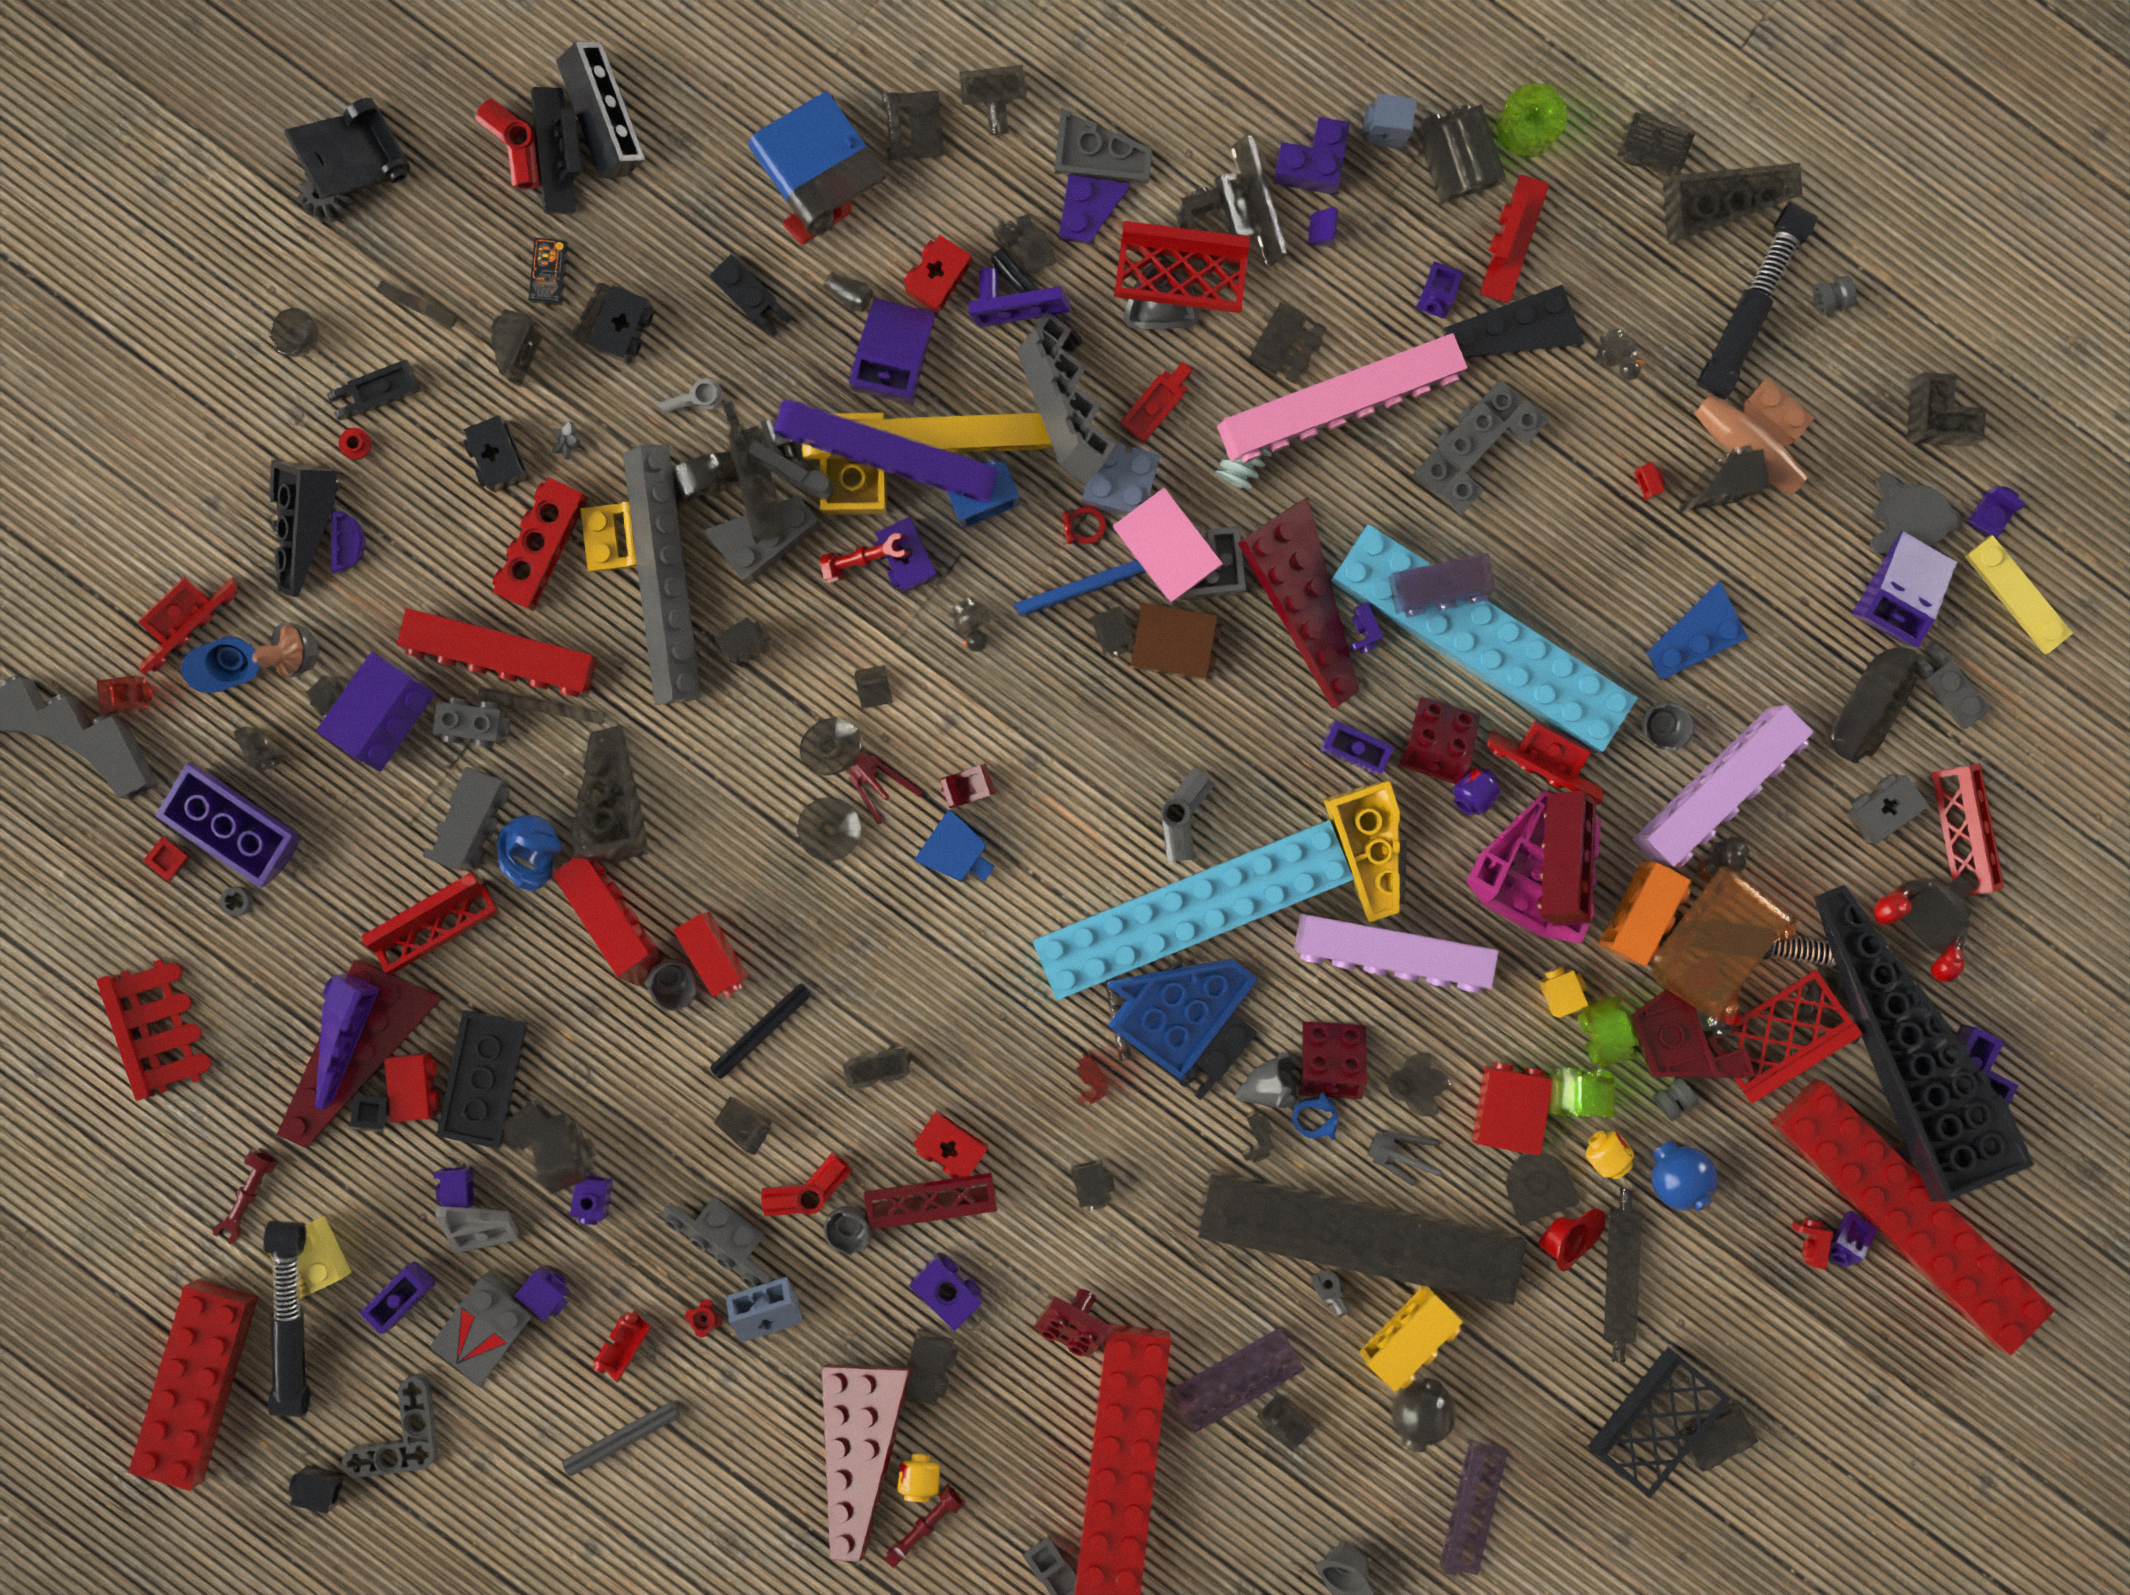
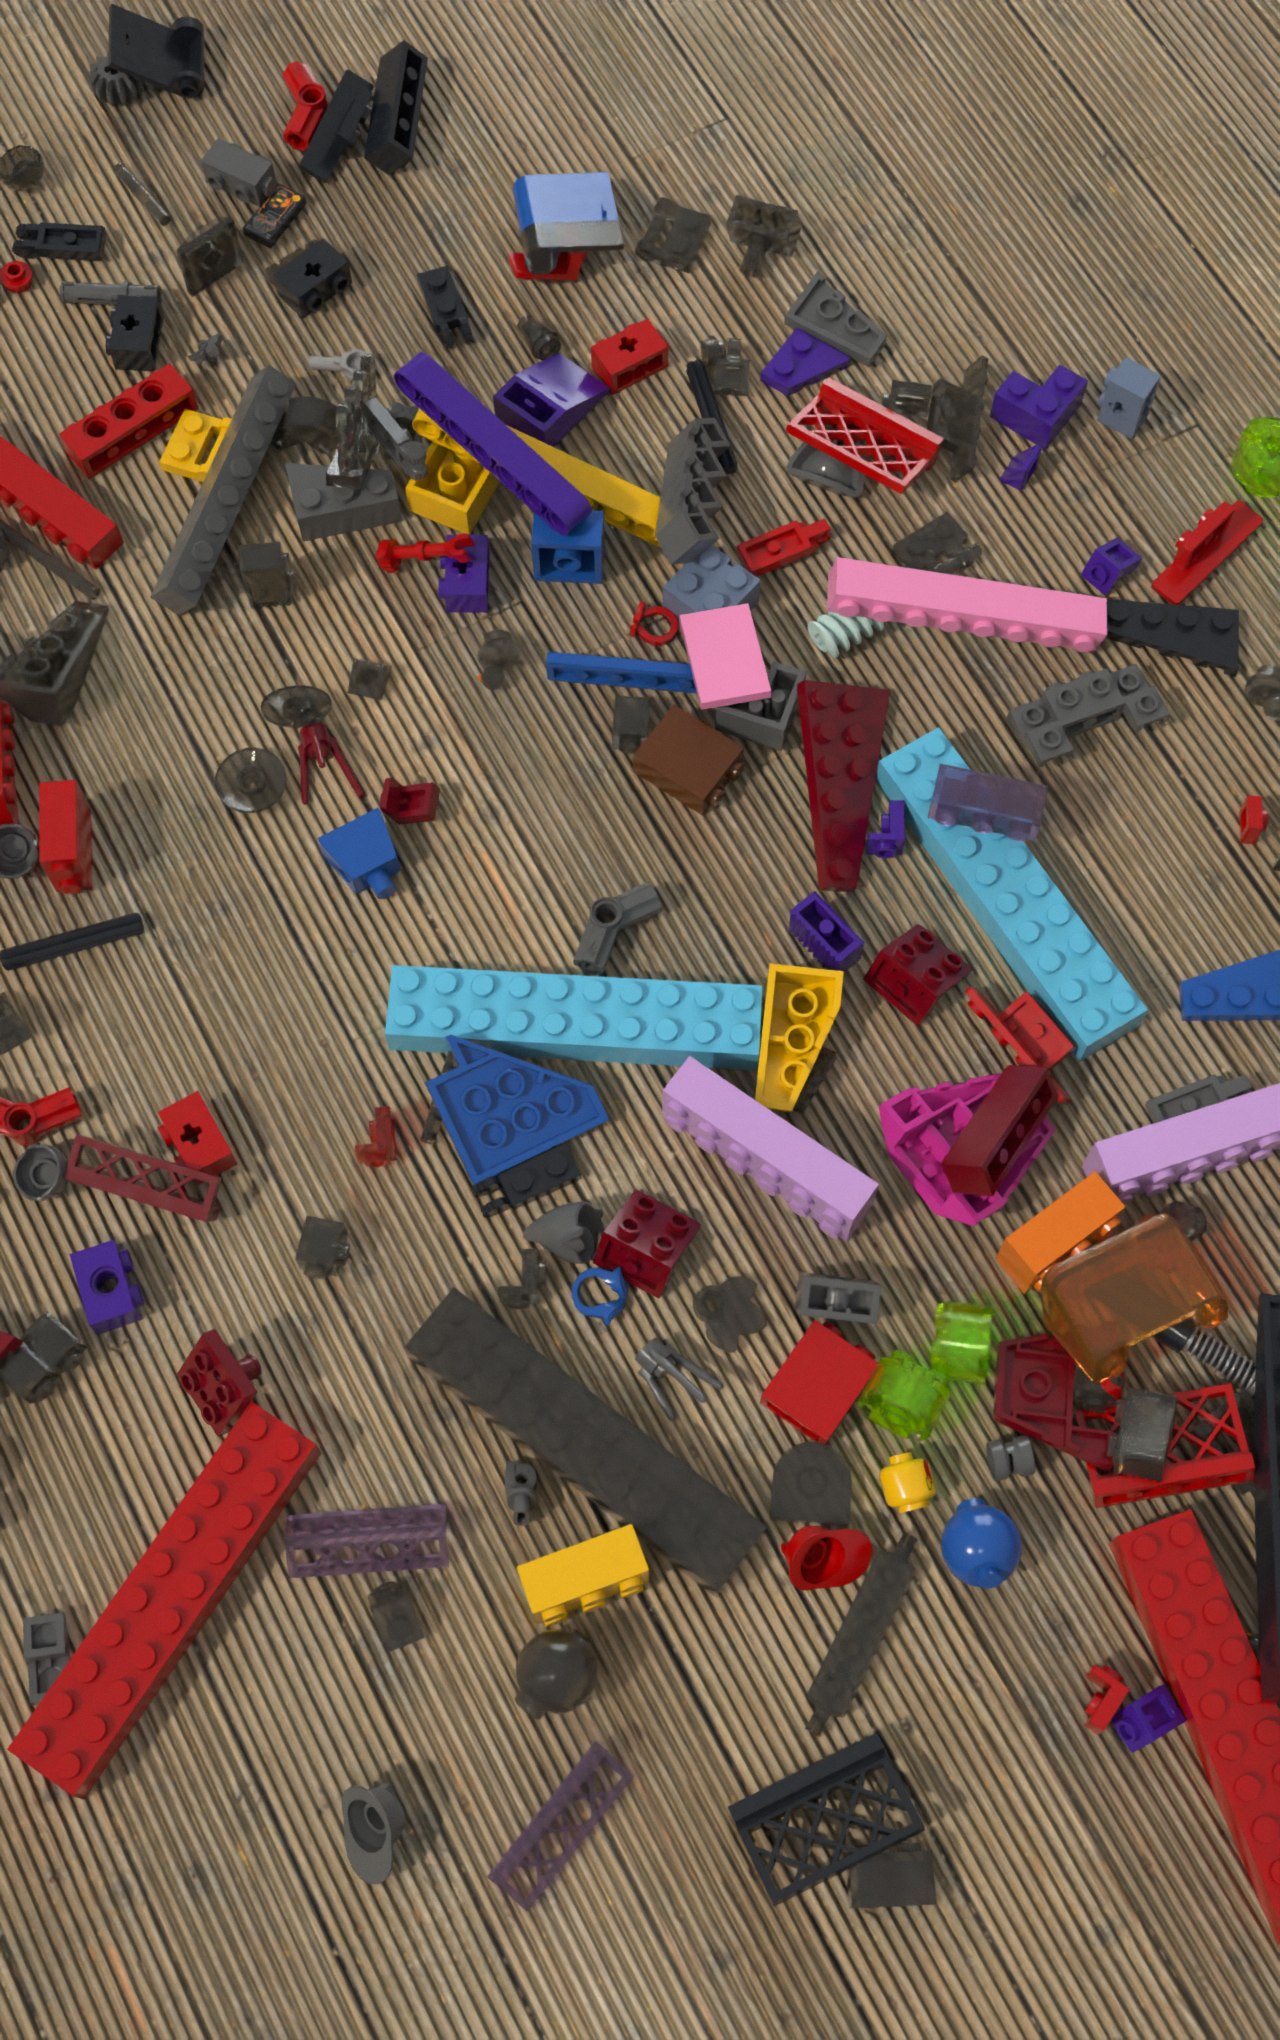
camera: 30 degrees right, 20 degrees down
clear smoke brick [842,1045,913,1089] -> none
dark purple piece [969,268,1070,327] -> none
clear smoke brick [1417,104,1506,204] -> none
dark purple head [1453,768,1501,816] -> none
yellow brick [1538,966,1588,1018] -> none
dark grey hair [1641,702,1694,751] -> none
none -> dark grey pin [60,281,162,306]
none -> dark grey brick [201,138,277,207]
none -> dark grey brick [795,1272,882,1324]
none -> clear smoke brick [1107,1387,1177,1482]
none -> dark grey hinge [1145,1074,1252,1123]

